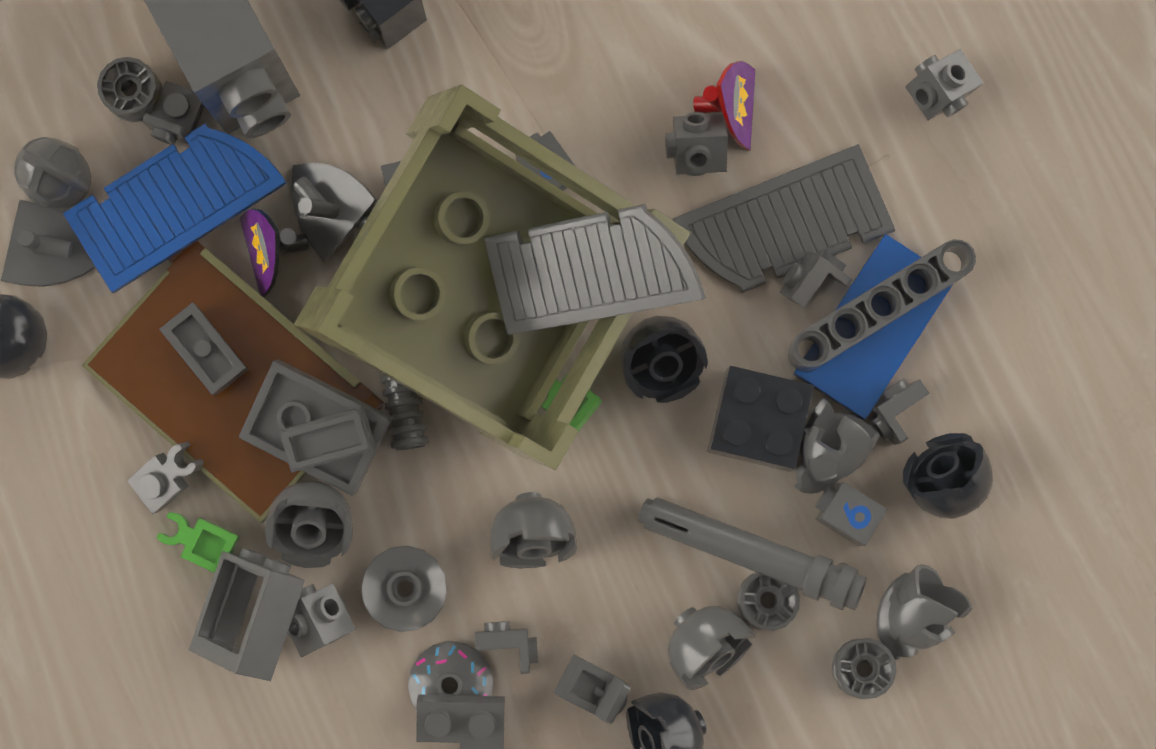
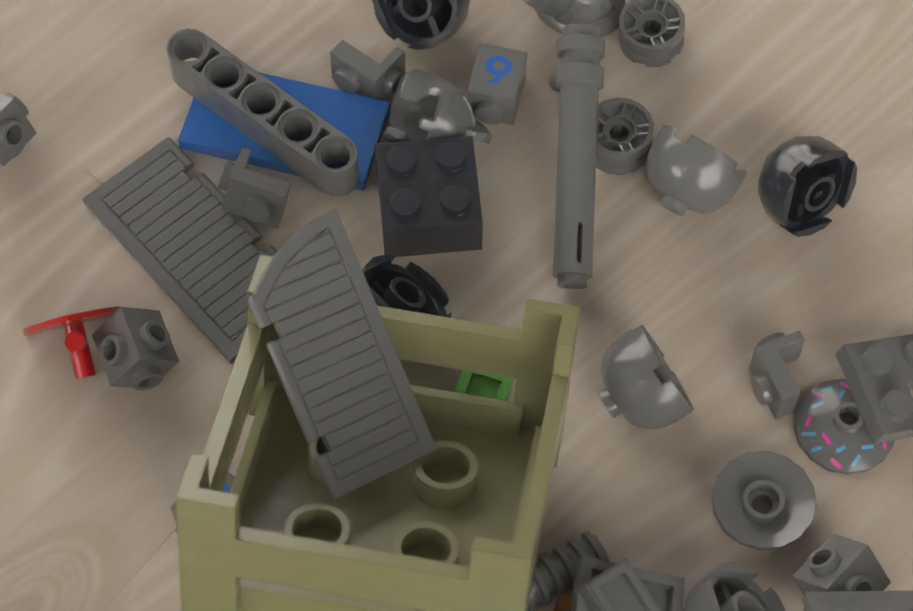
camera: 105 degrees left, 20 degrees down
dark grey bracket [553,654,631,724] -> none

